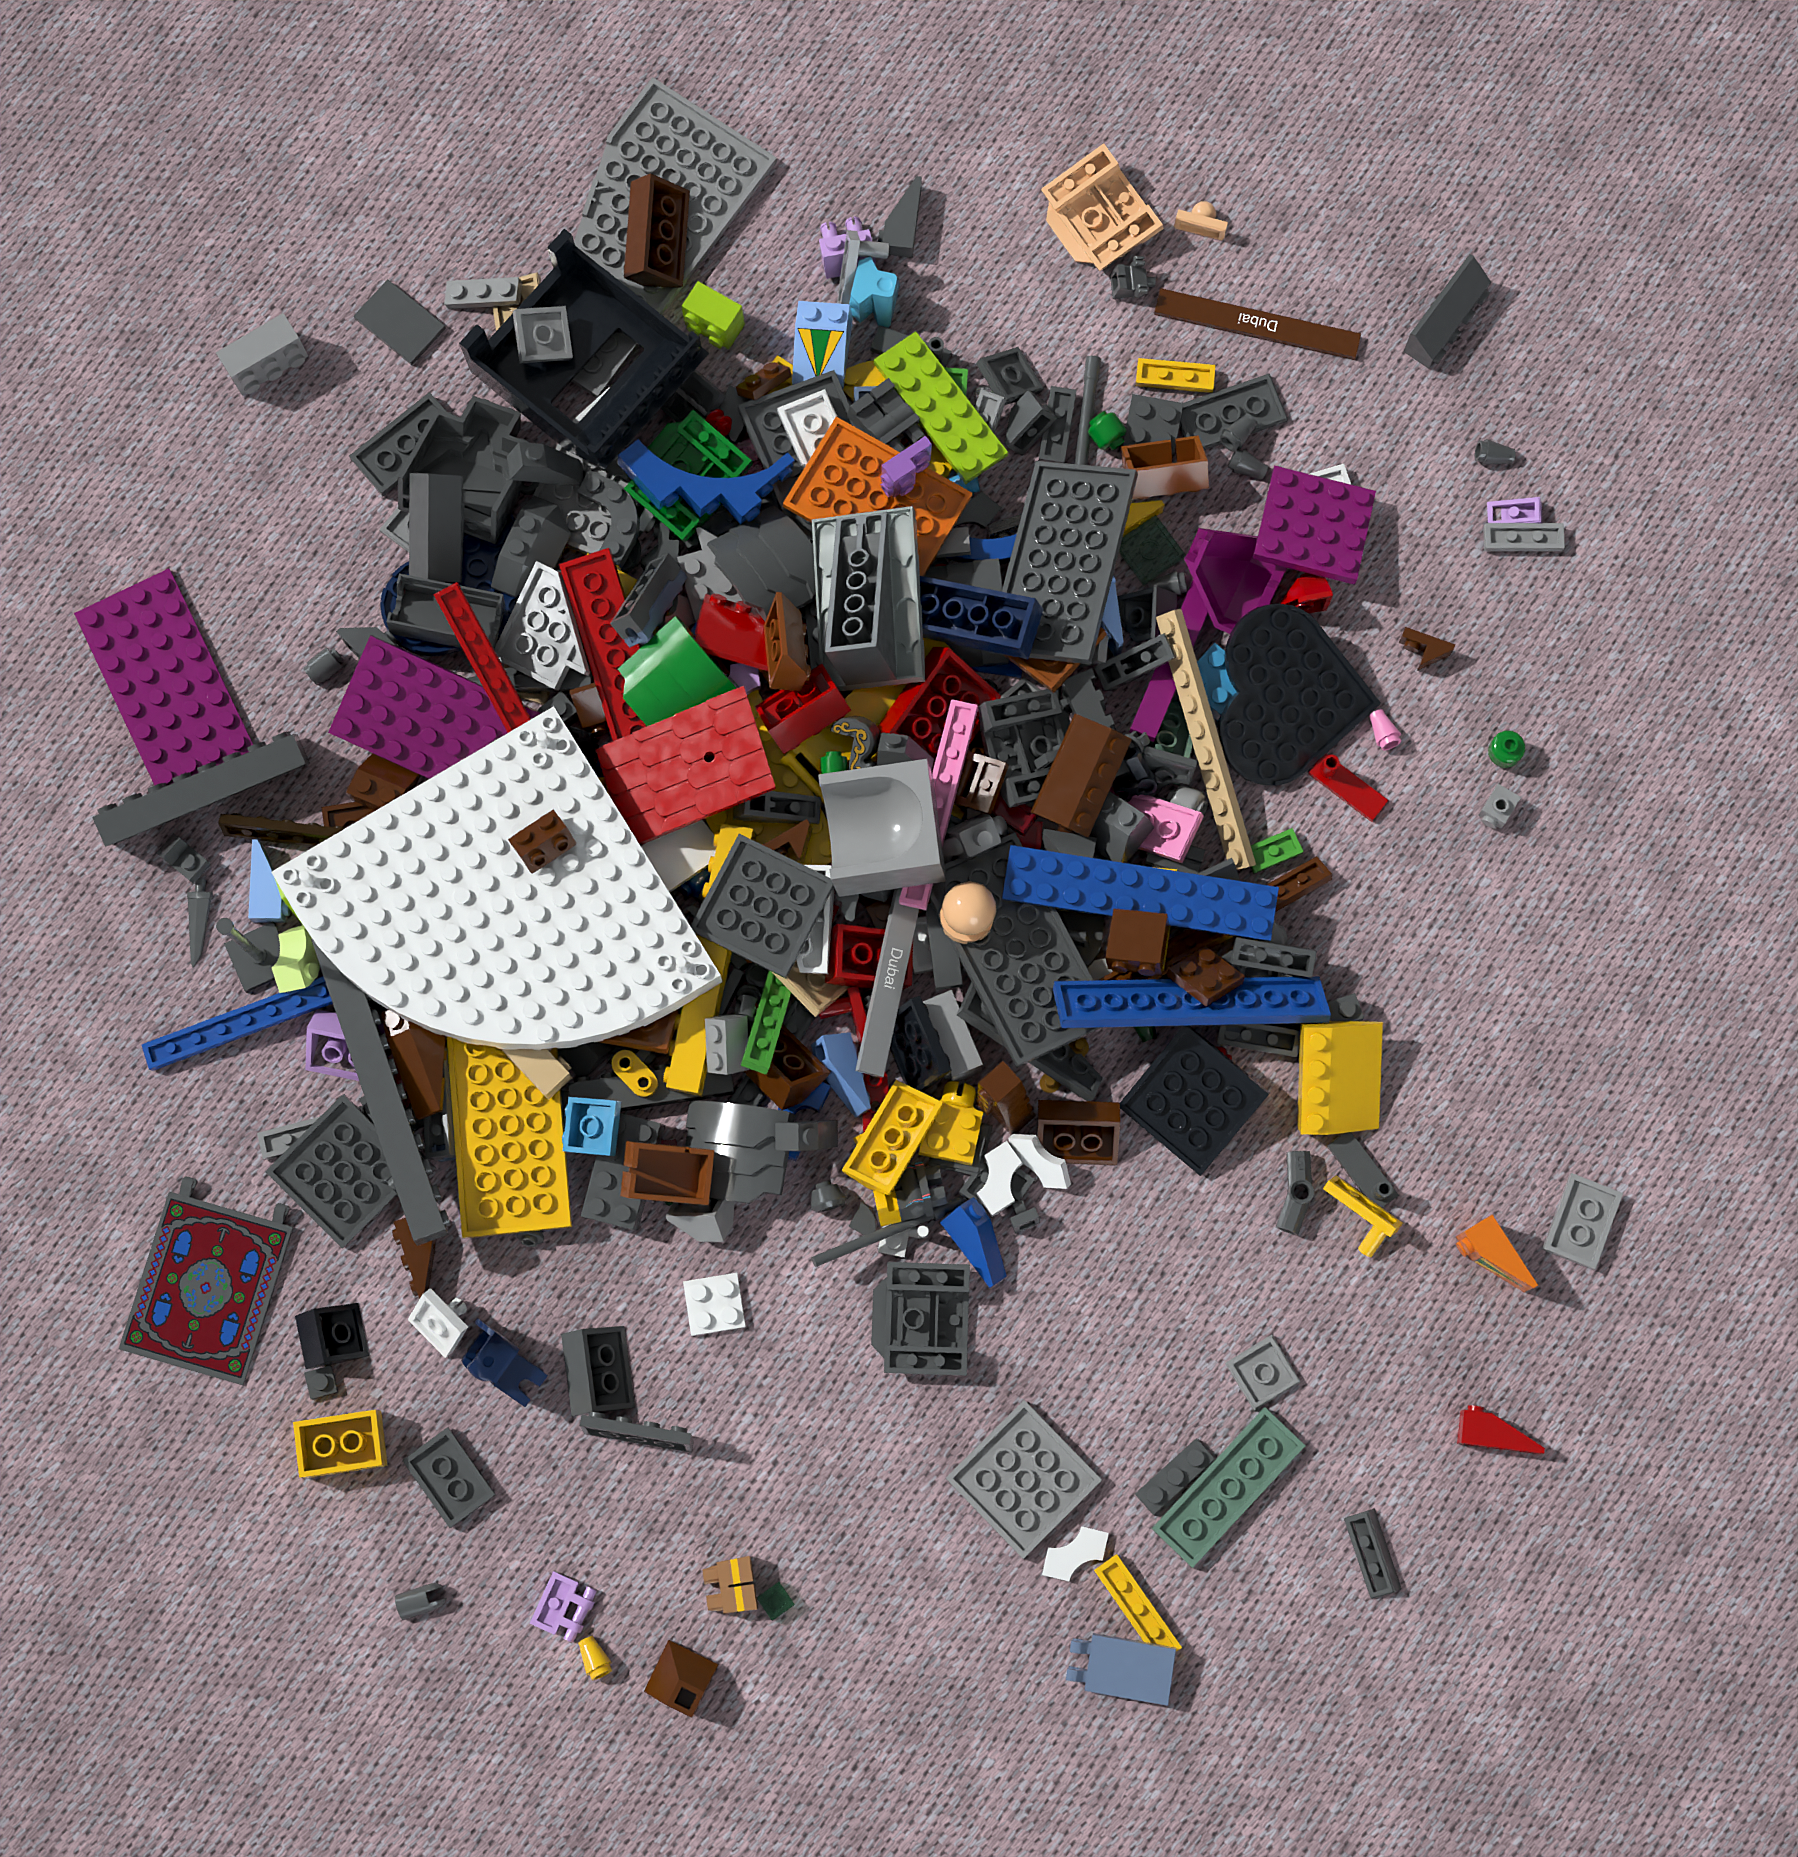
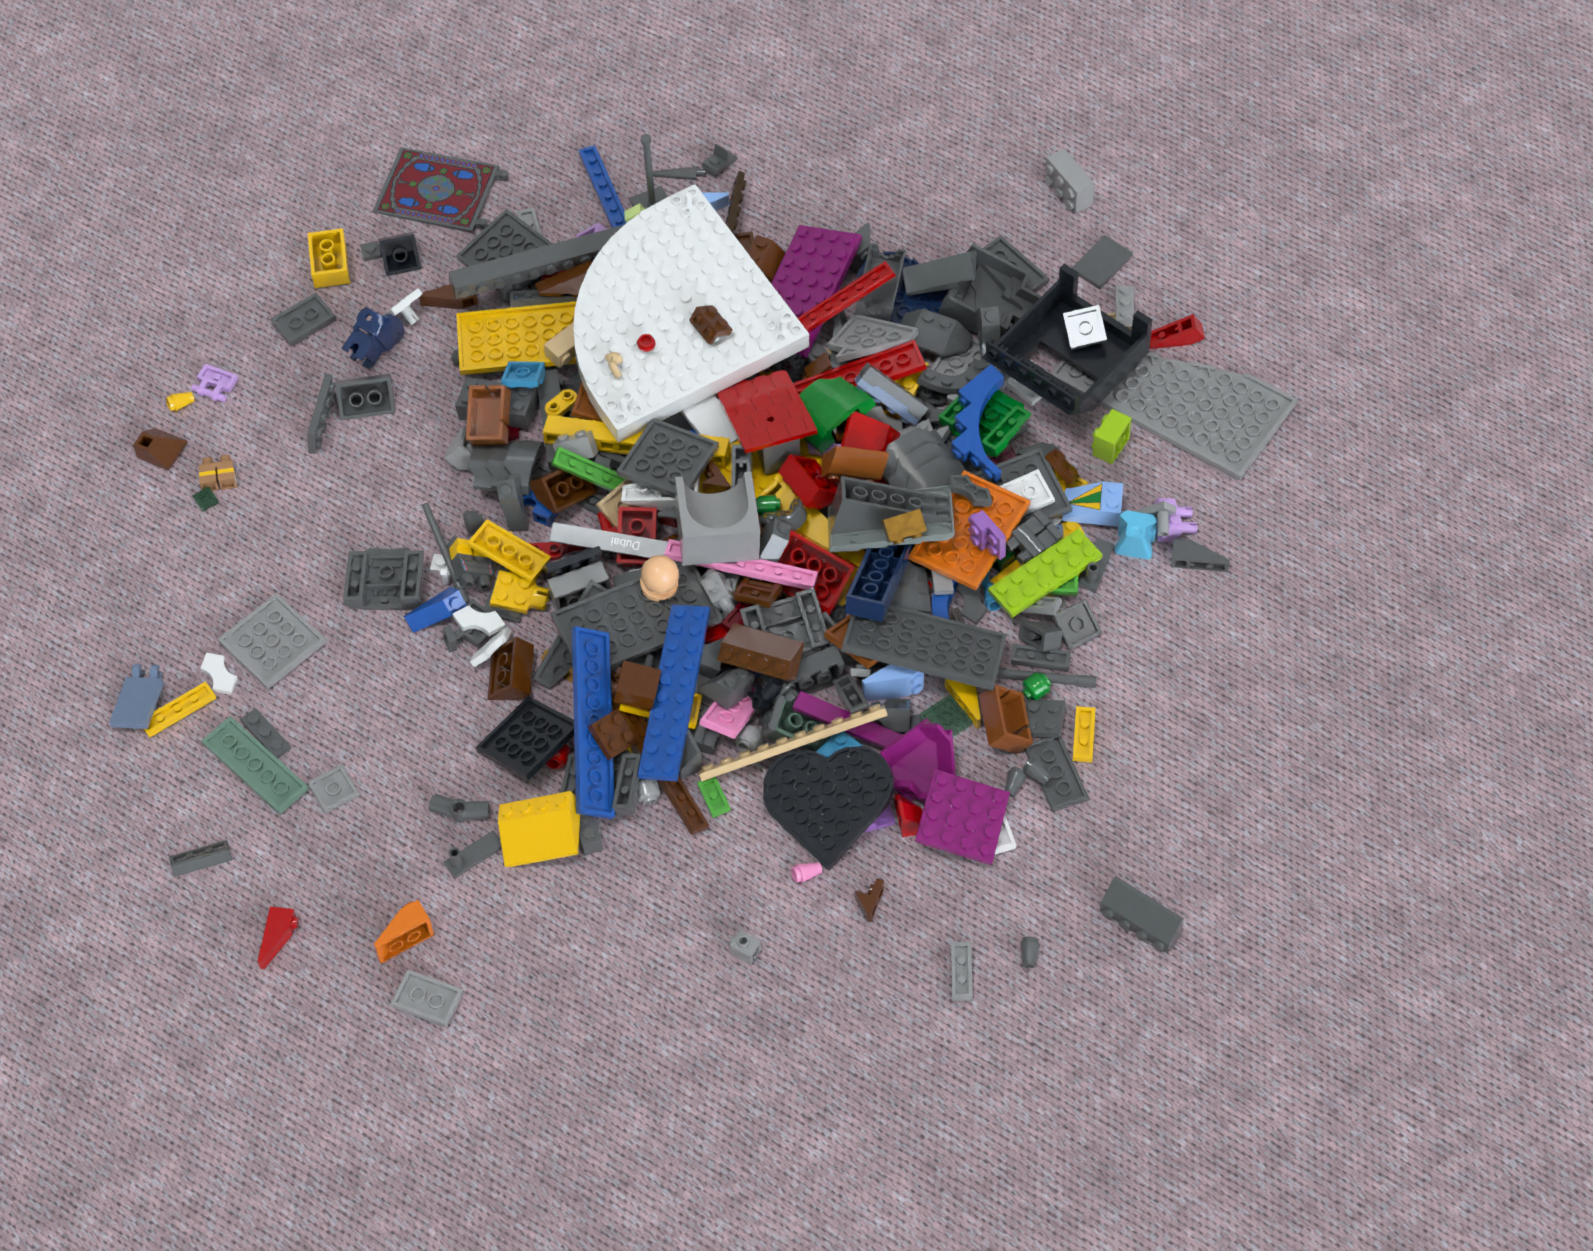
camera: 90 degrees right, 20 degrees down
magenta plate [74,568,254,786] -> none
dark grey brick [92,731,310,847] -> none
dark grey brick [303,647,343,685] -> none
dark grey piece [395,1583,447,1620] -> none
reddish brown slope [624,173,690,288] -> none
dark grey plate [661,369,732,436] -> none
white plate [683,1273,746,1336] -> none
medium blue slope [811,1032,871,1118] -> none
reddish brown wedge [977,1061,1036,1135] -> none
light nougat slope [1041,144,1164,271] -> none
dark grey piece [1110,256,1156,299] -> none
reddish brown tile [1154,288,1361,360] -> none
light nougat tile [1174,201,1228,240] -> none
red piece [1308,753,1388,822] -> none
yellow piece [1323,1175,1403,1257] -> none
lavender slope [1487,497,1543,523] -> none
green head [1488,731,1525,768] -> none
none -> tan plate [605,352,623,379]
none -> red plate [637,334,656,352]
none -> pearl gold brick [881,509,927,545]
none -> dark grey tile [948,475,992,507]
none -> red slope [1149,314,1205,349]

